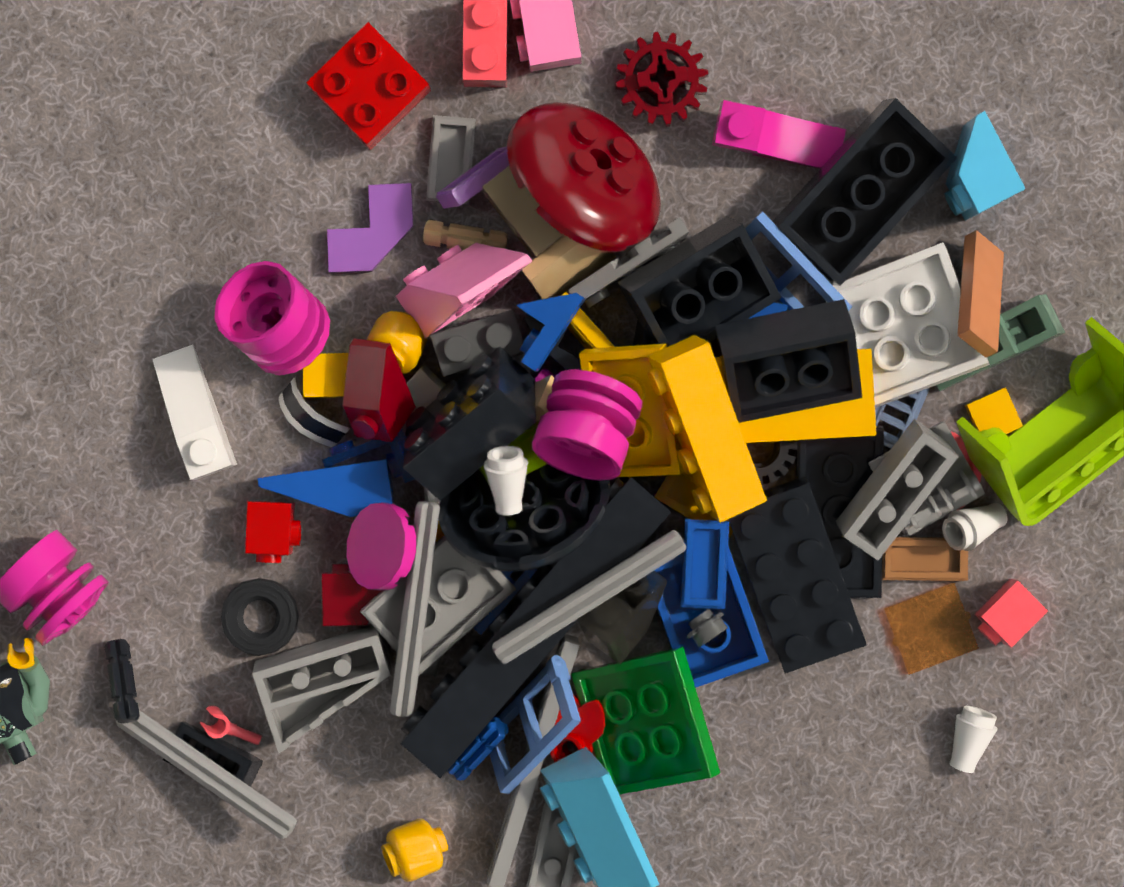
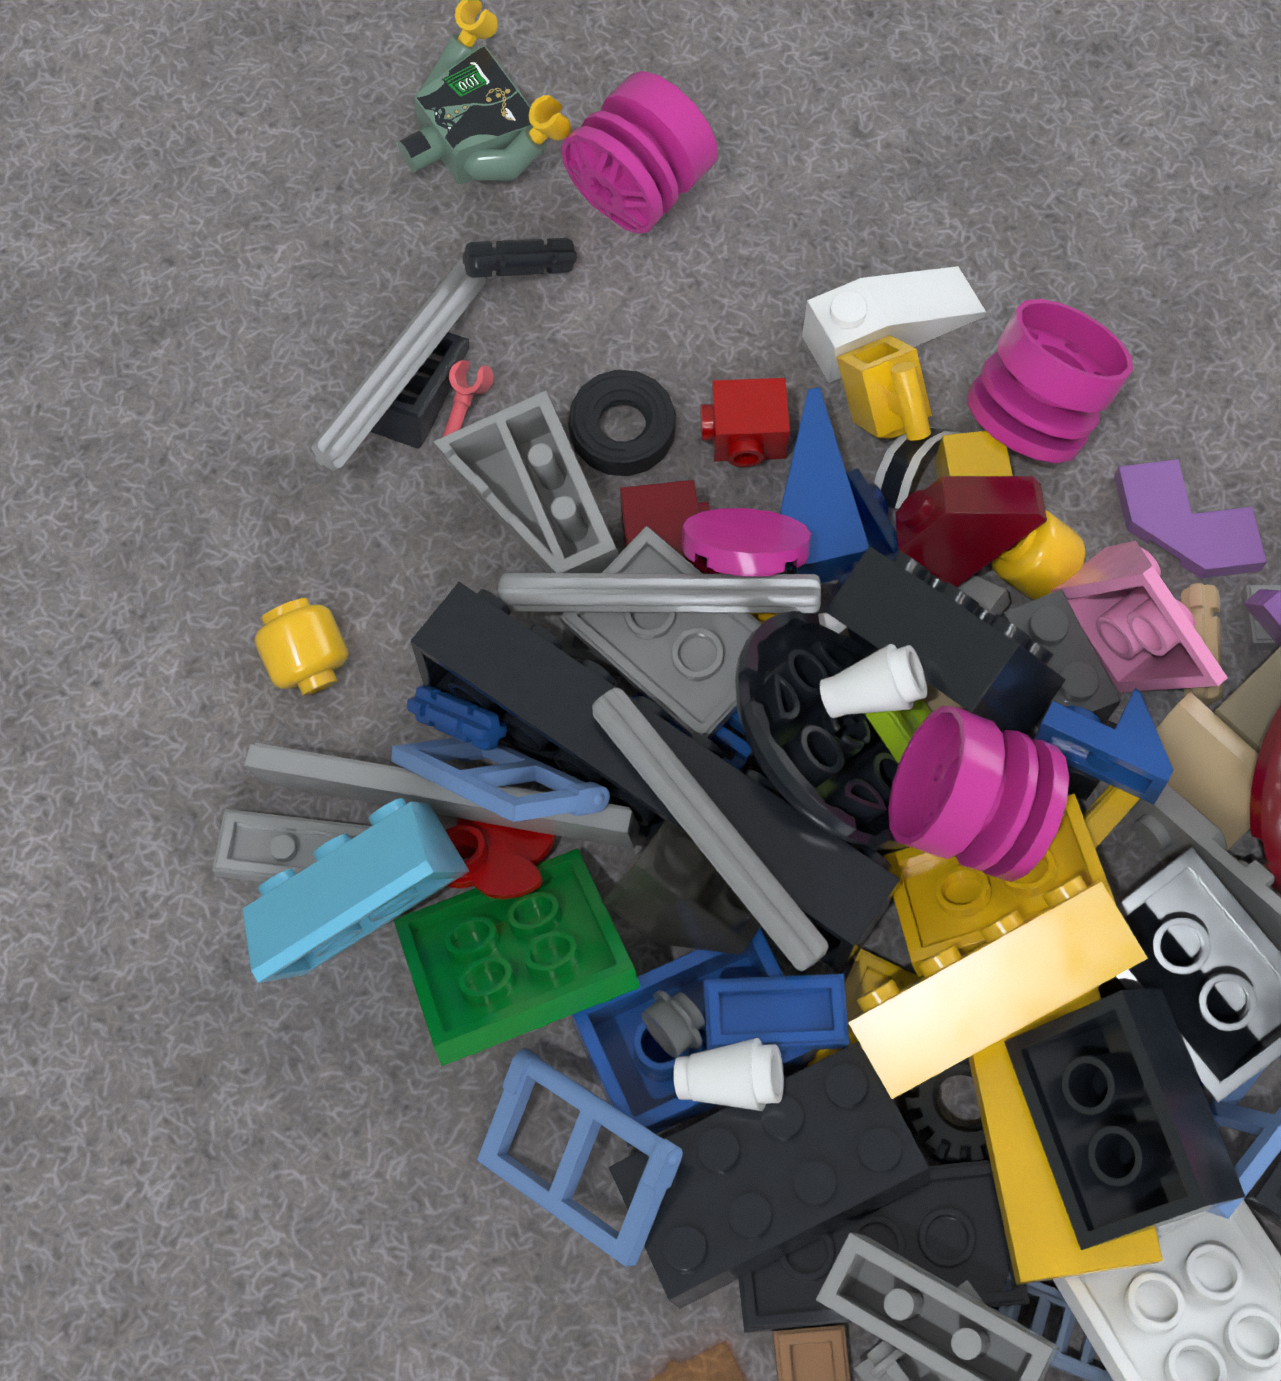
camera: 80 degrees right, 20 degrees down
none -> medium blue window [477,1048,683,1267]
none -> white cone [674,1038,784,1111]
none -> yellow brick [836,335,932,441]

